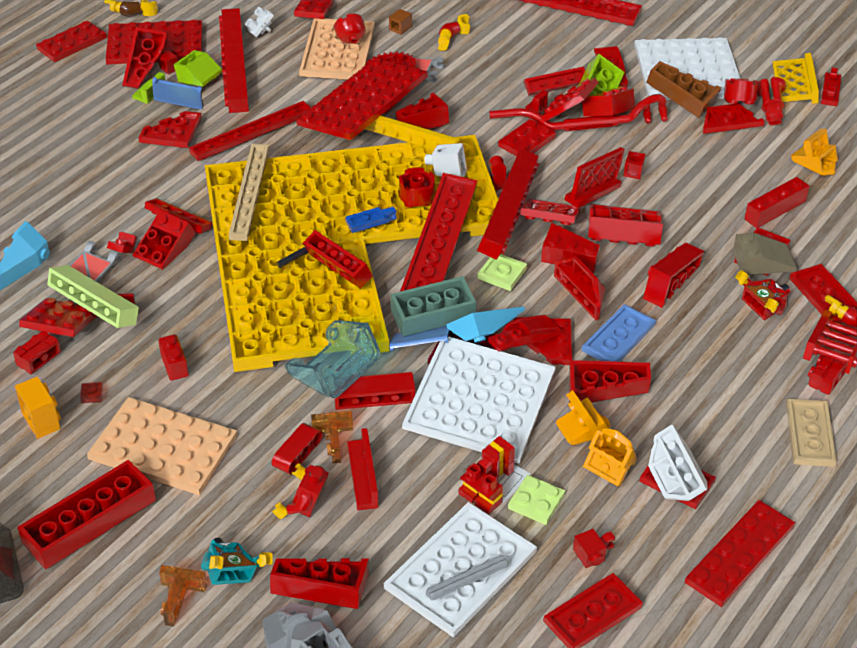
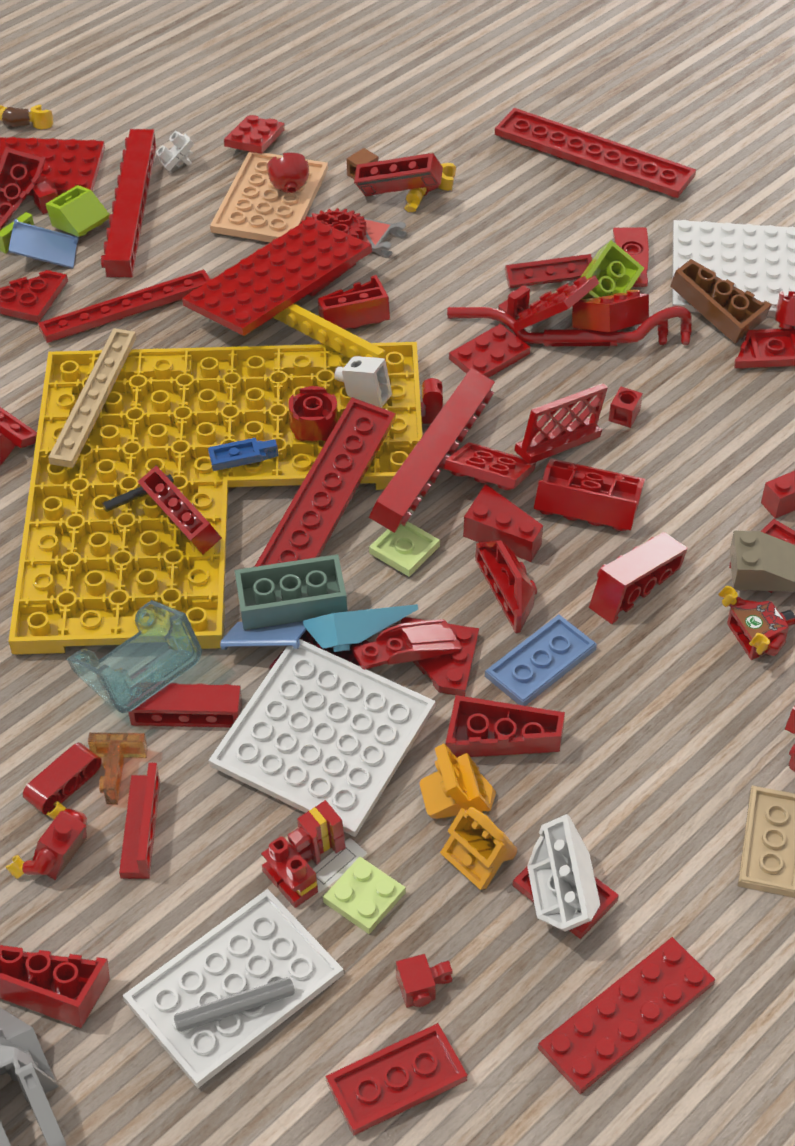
camera: 10 degrees right, 5 degrees up
none -> red brick [354,153,443,196]

